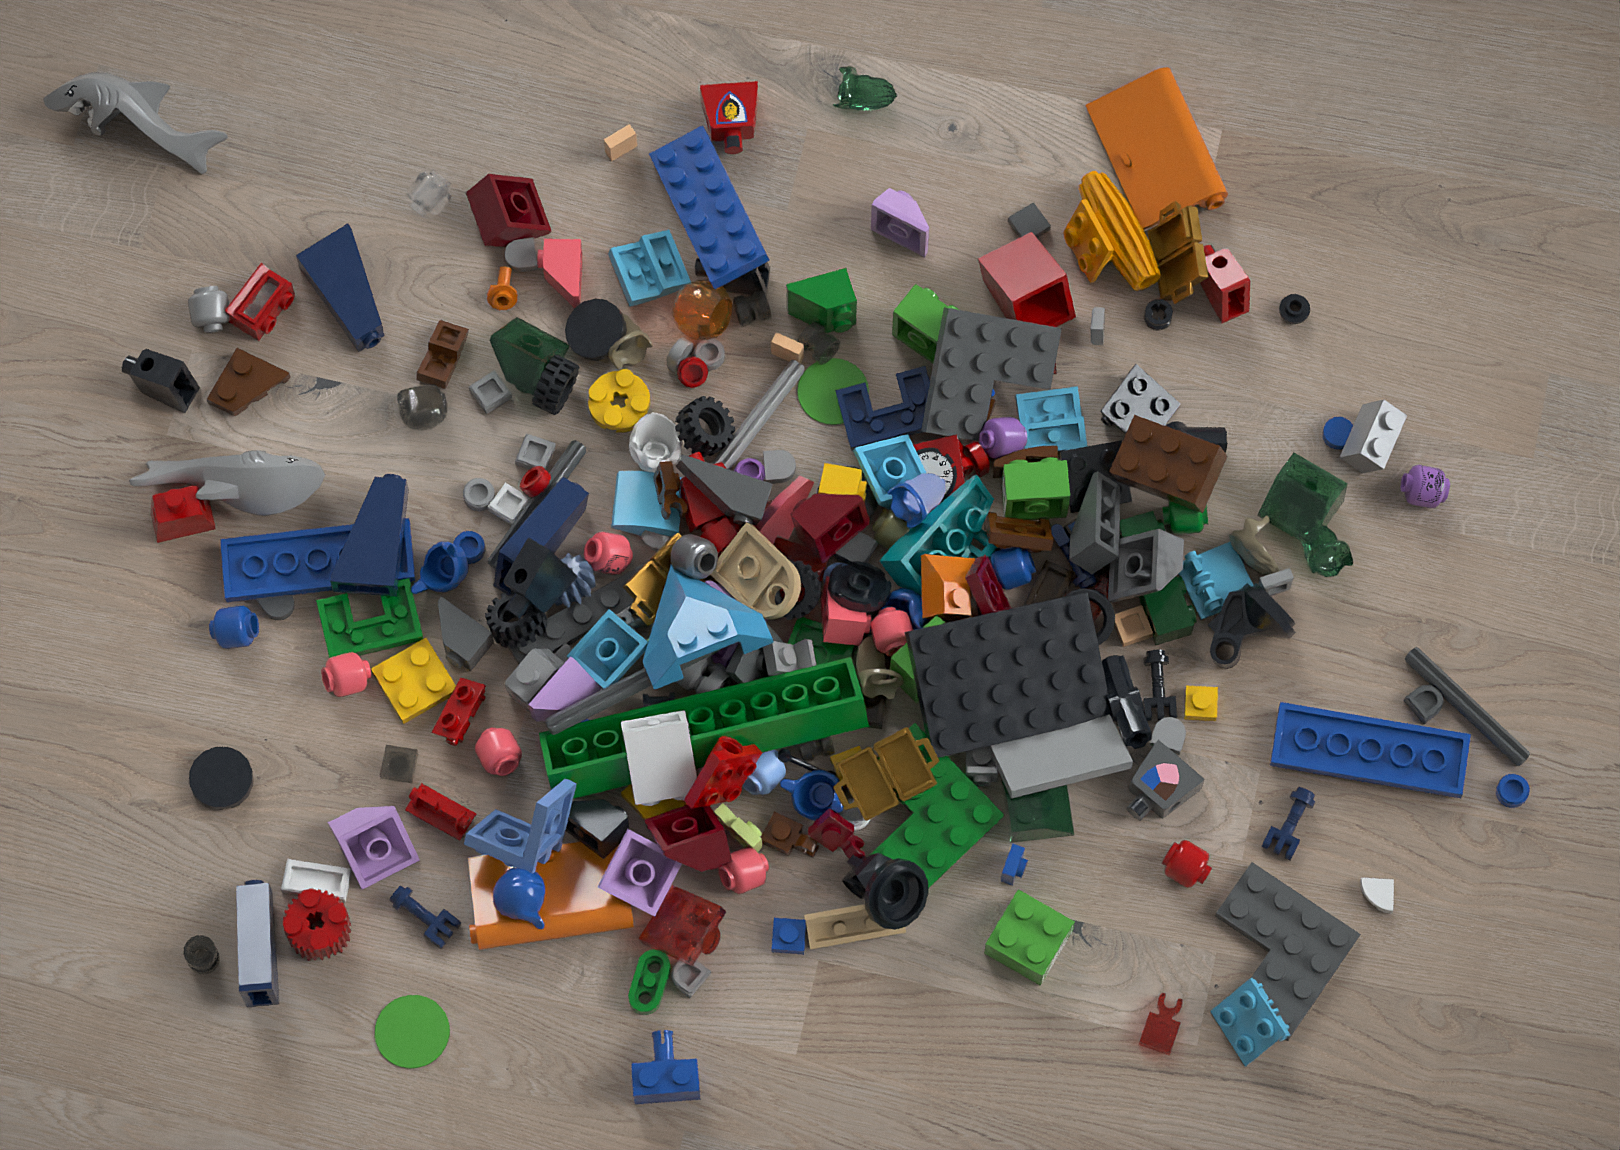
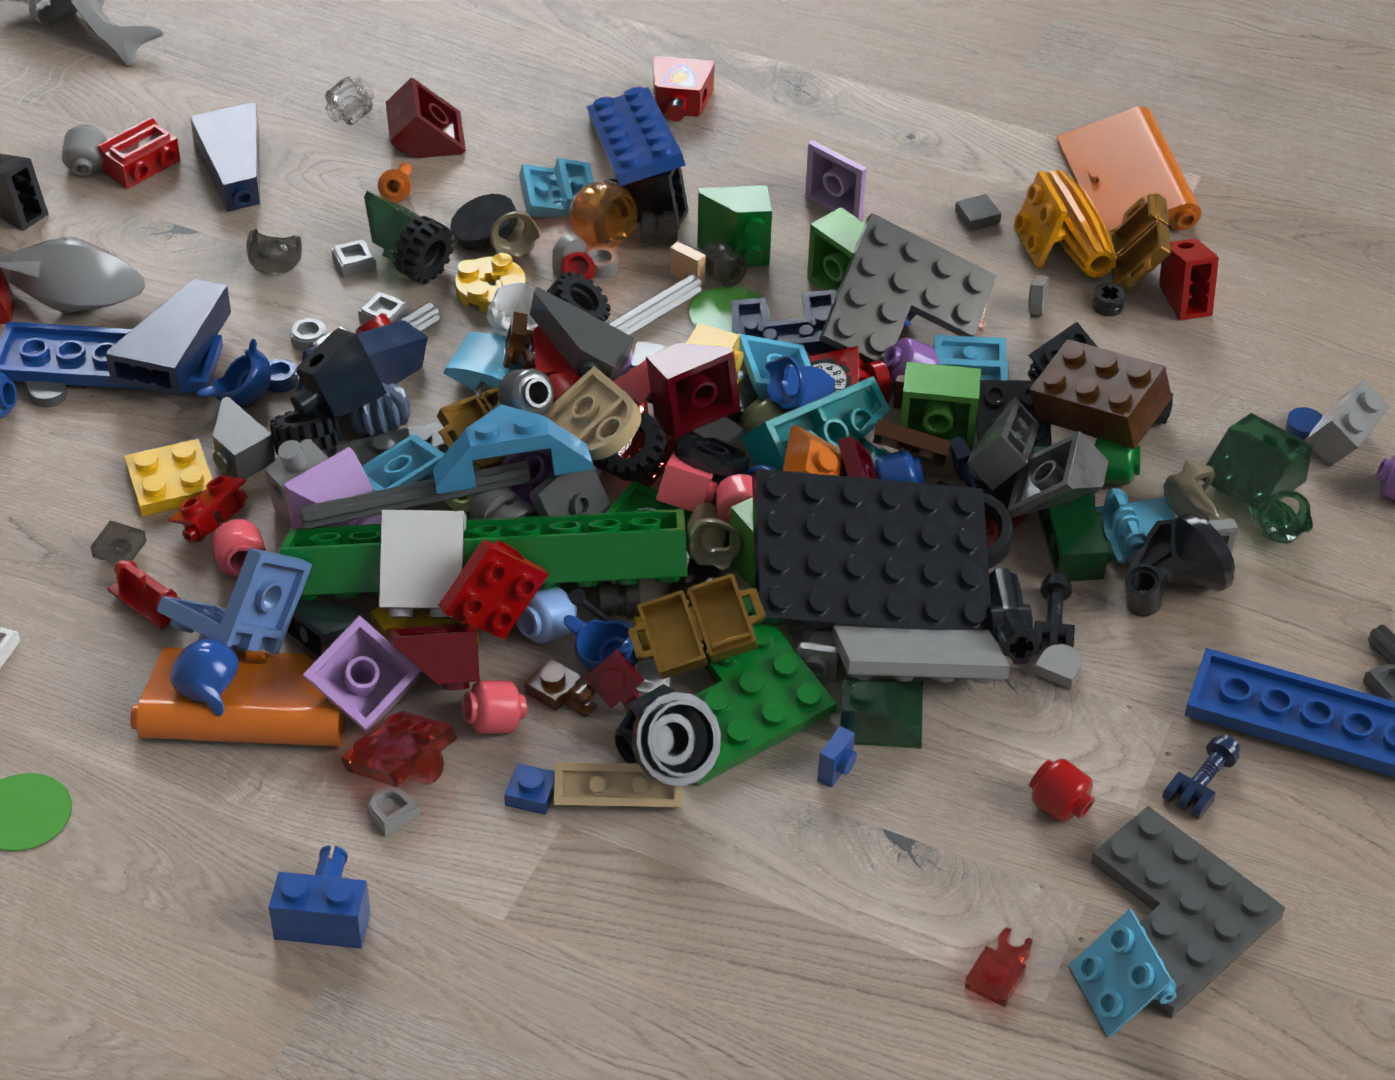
camera: 10 degrees right, 25 degrees down
reddish brown wing [207,348,290,417] -> none
green plate [316,578,424,658] -> none
coral head [321,652,371,697] -> none
lavender slope [328,806,420,889] -> none
dark blue hinge [389,885,461,949] -> none
reddish brown slope [416,320,469,389] -> none
light grey tile [505,238,538,272] -> none
coral slope [537,239,583,308] -> none
coral head [584,532,633,575] -> none
light nougat tile [604,124,637,161] -> none
green plate [628,949,671,1015] -> none
yellowish green plate [714,803,762,852] -> none
light grey bracket [763,639,816,676] -> none
clear green piece [833,65,897,111] -> none
slope [978,232,1076,327] -> none
bright green brick [984,889,1075,986] -> none
light nougat tile [1114,605,1153,647] -> none
dark grey torso [1127,739,1205,821] -> none
yellow plate [1184,685,1218,721] -> none
black plate [1279,294,1310,324] -> none
white tile [1360,878,1394,914] -> none

